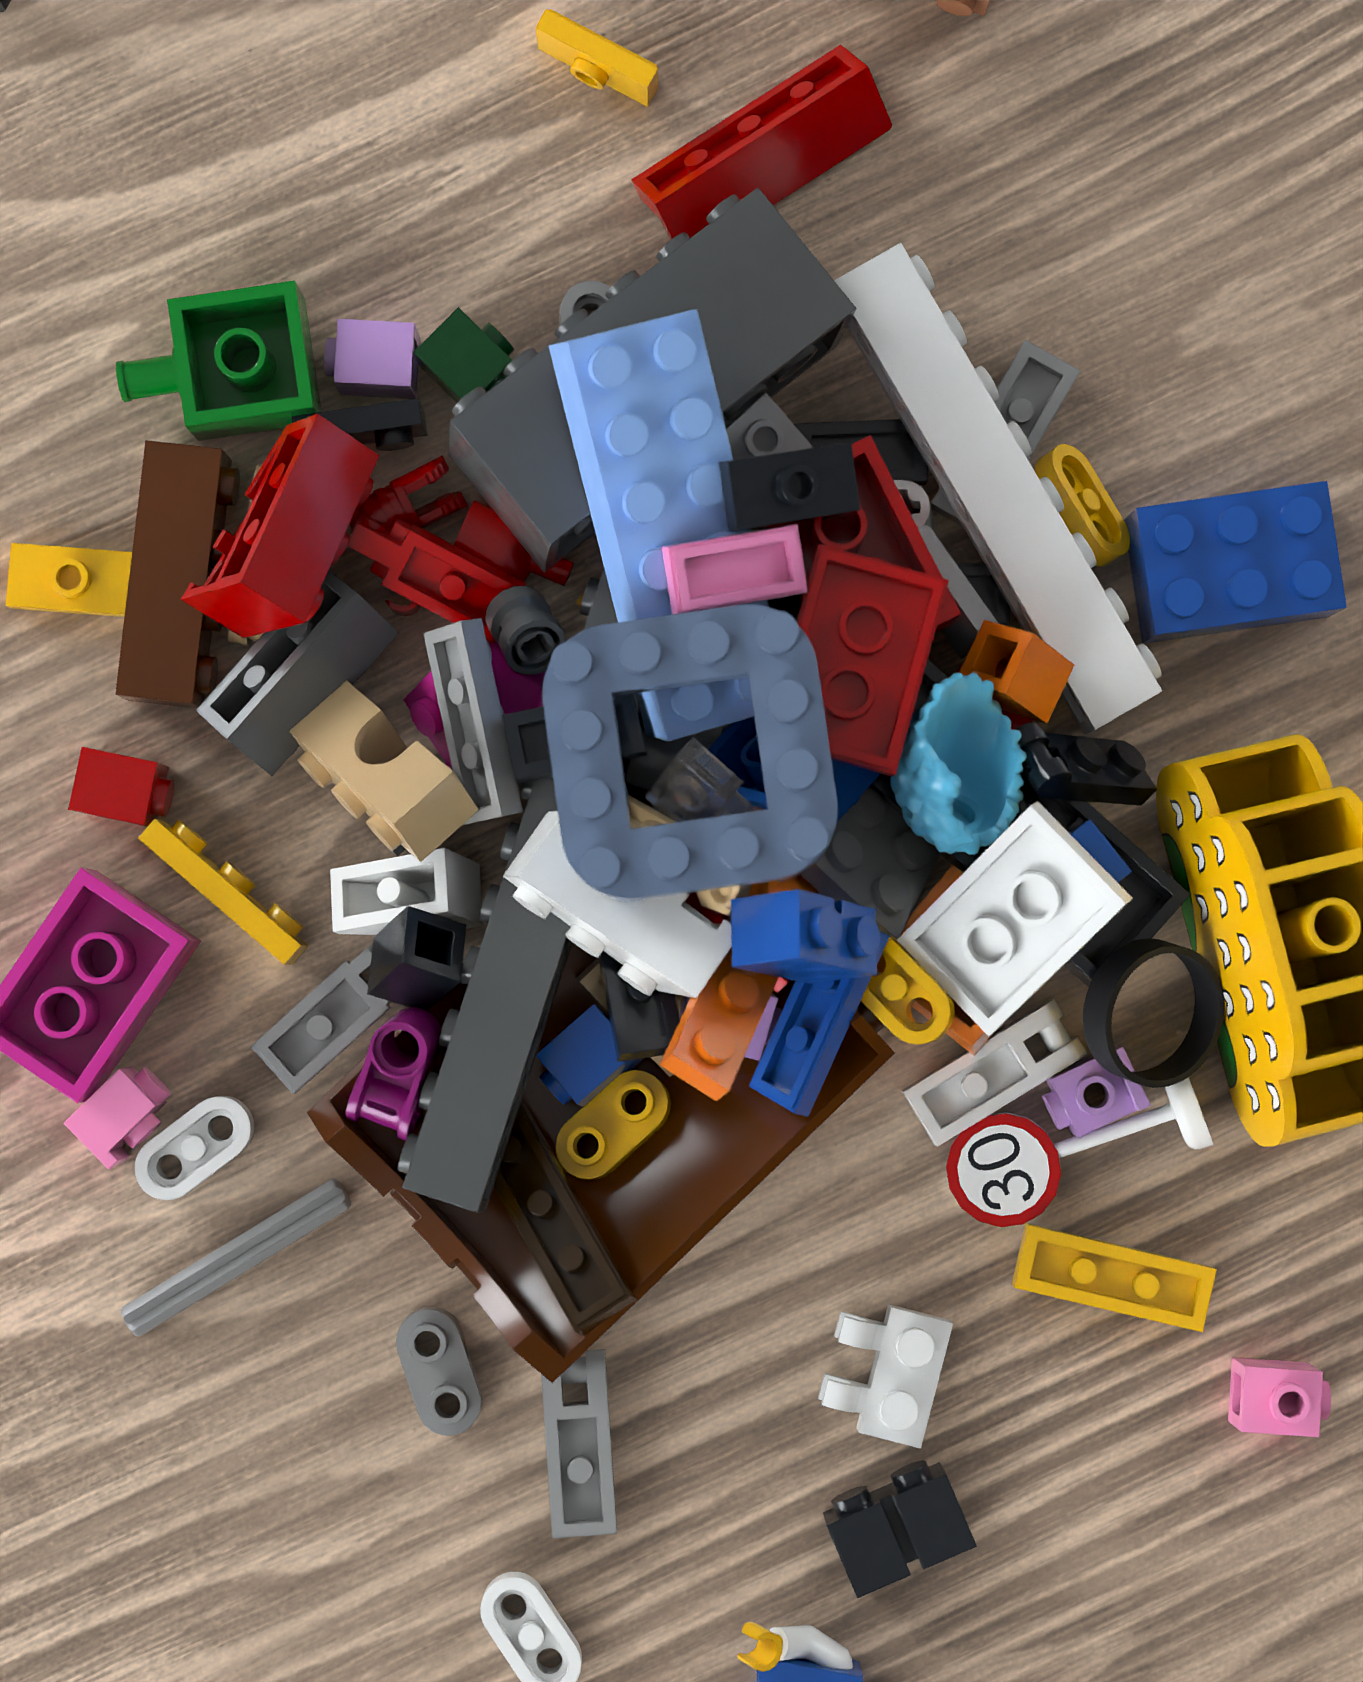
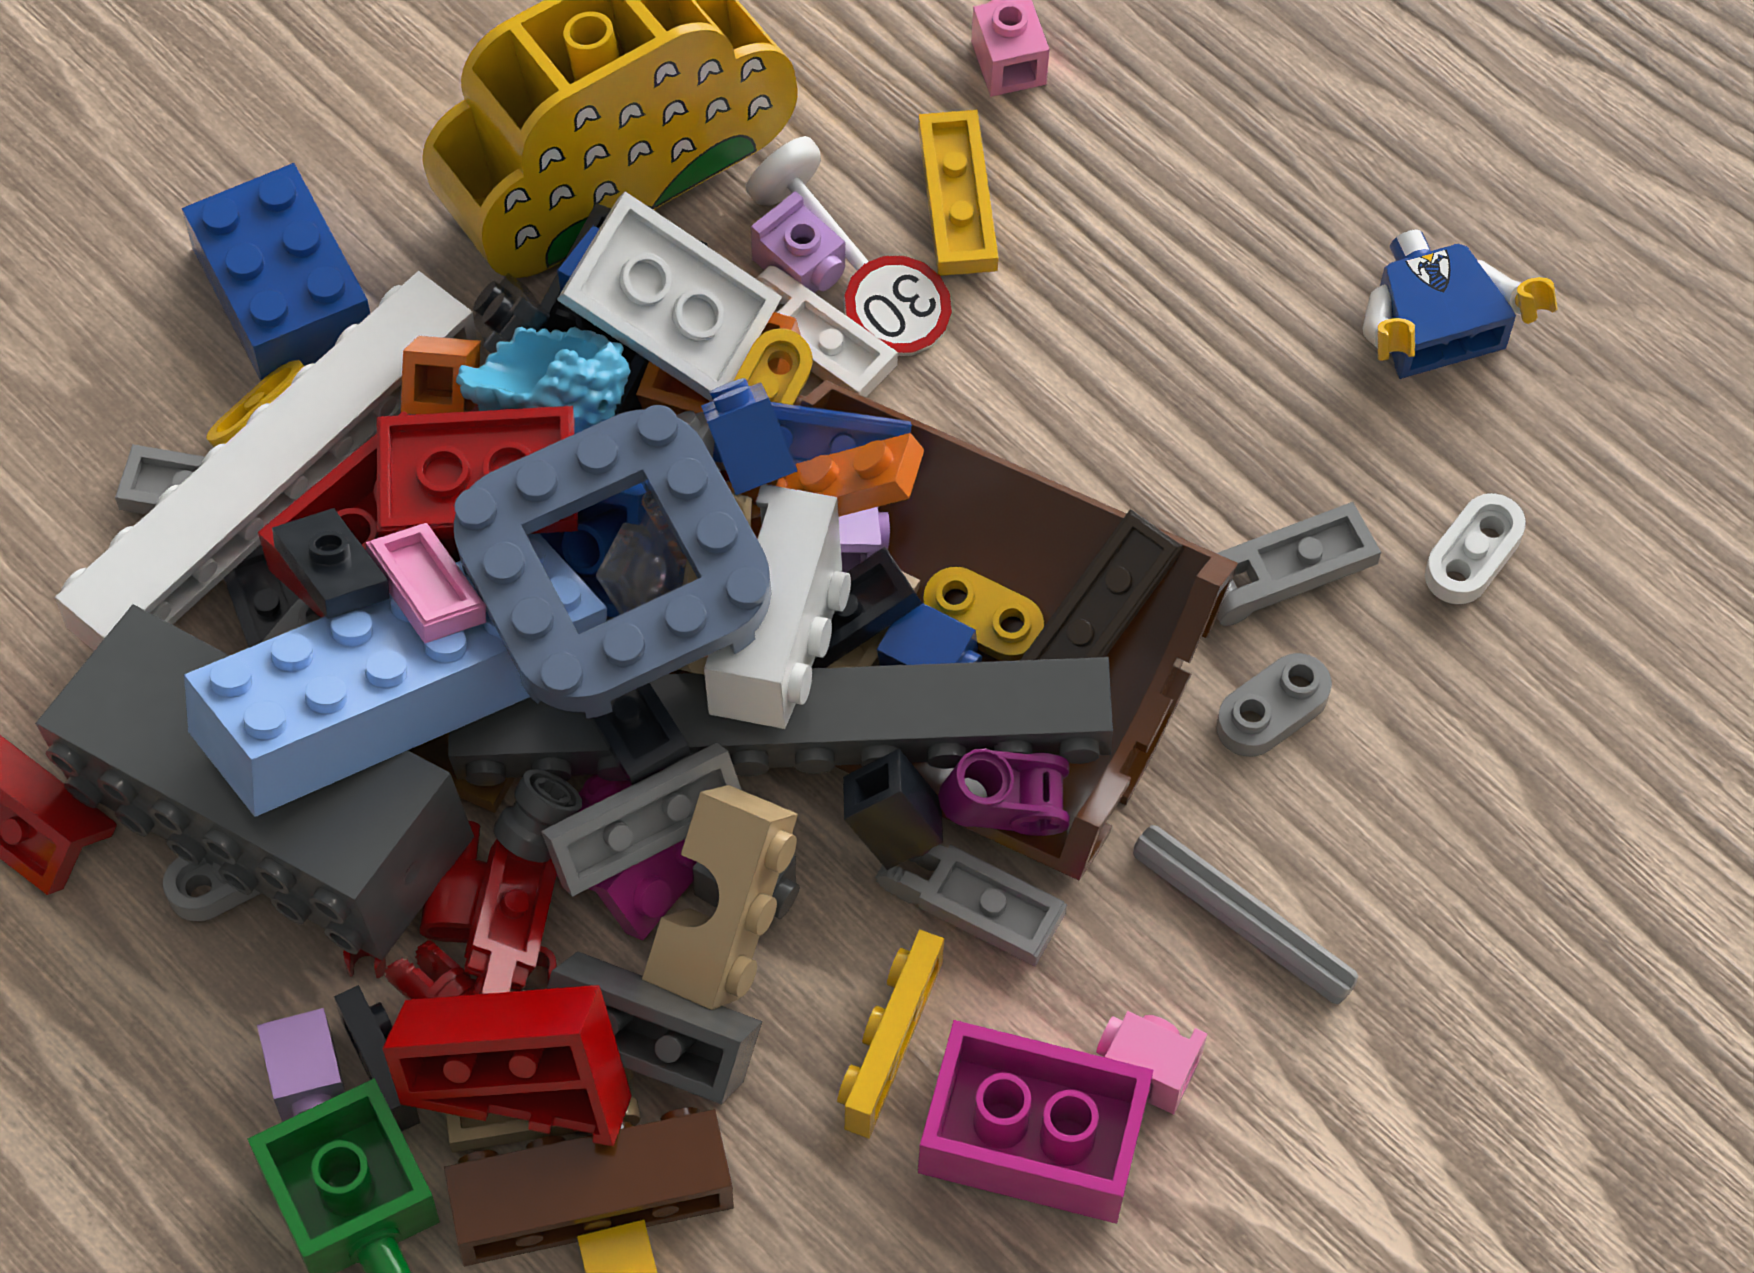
camera: 105 degrees left, 25 degrees down
red brick [68,747,174,827] -> none
white plate [135,1096,254,1200] -> none
white slope [330,848,483,935] -> none
dark green brick [413,307,515,403] -> none
white plate [818,1304,953,1449] -> none
black piece [823,1460,977,1598] -> none
black tyre [1083,939,1224,1088] -> none

